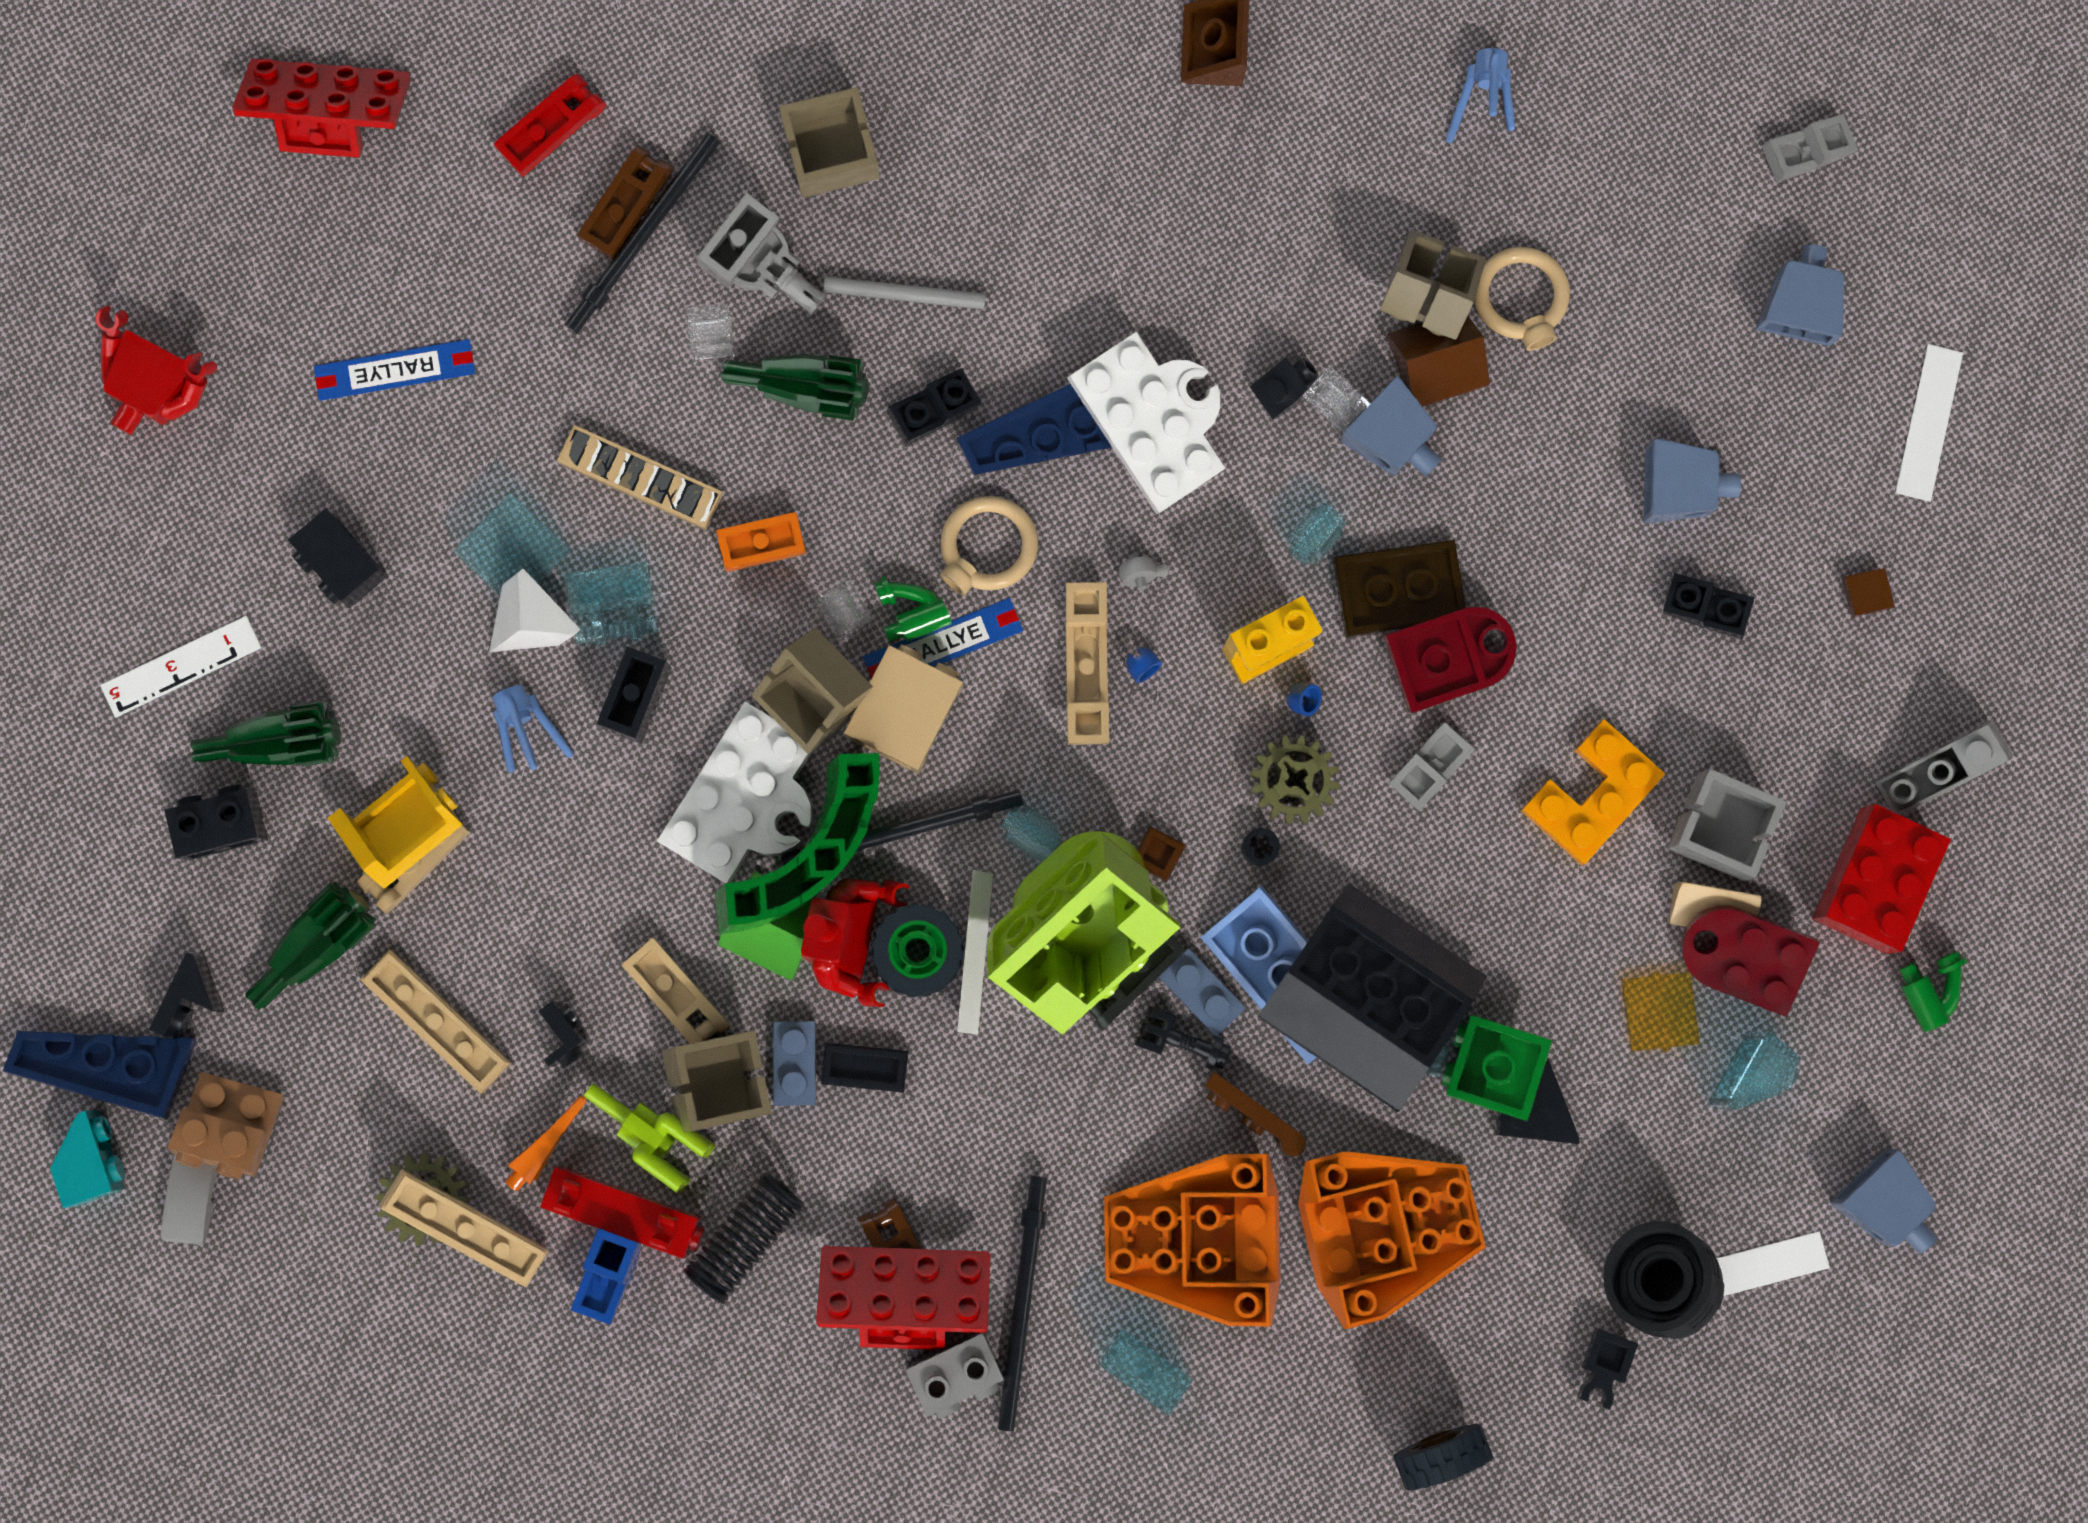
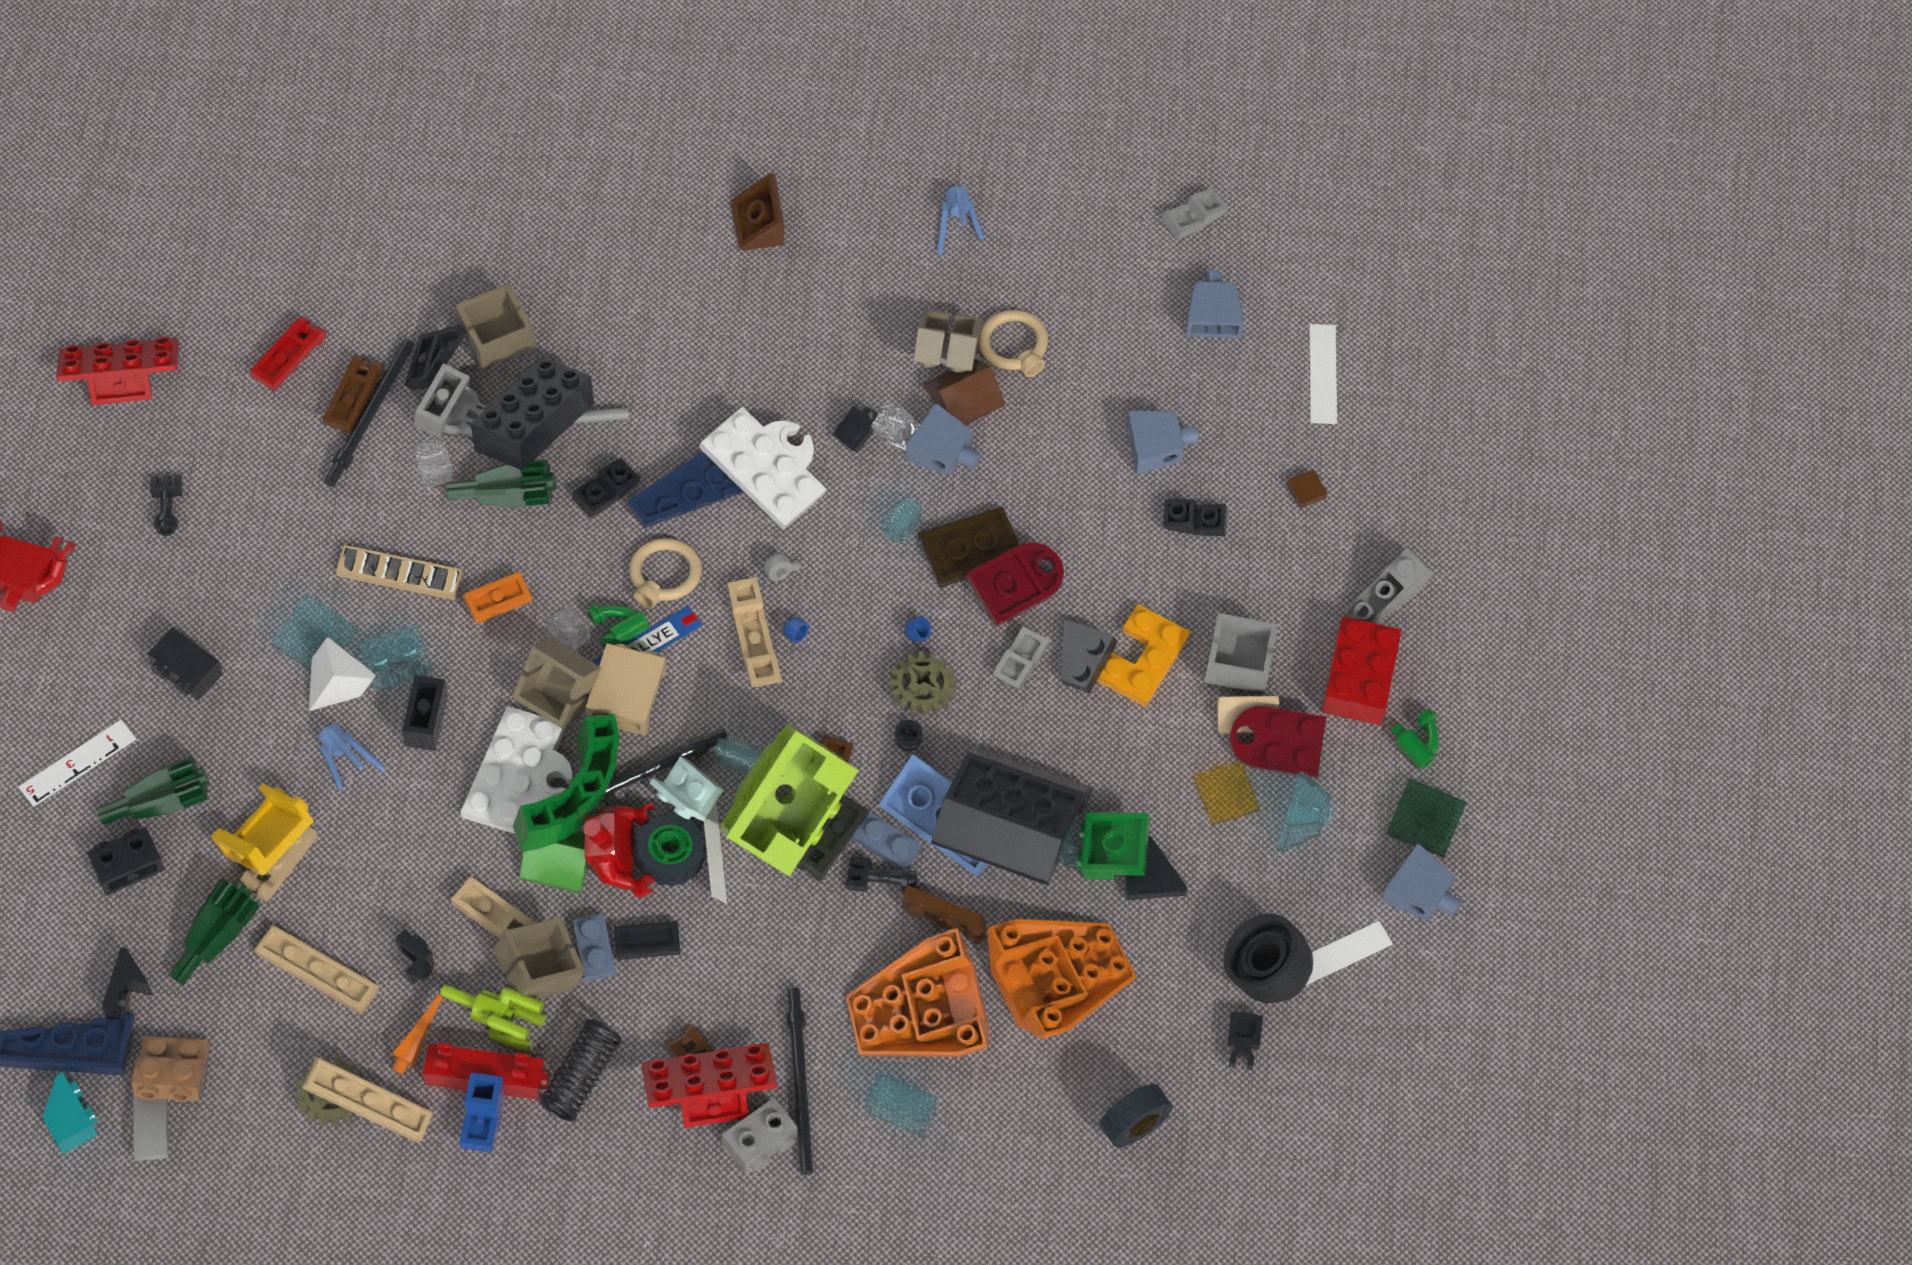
camera: 10 degrees left, 20 degrees down
sticker [313,339,475,401] -> none
yellow panel [1222,595,1322,685] -> none
none -> black hinge [150,475,183,536]
none -> black wing [405,324,467,391]
none -> black brick [471,357,594,471]
none -> light aqua bracket [650,756,724,821]
none -> black wing [1061,619,1118,694]
none -> clear green plate [1386,779,1467,858]

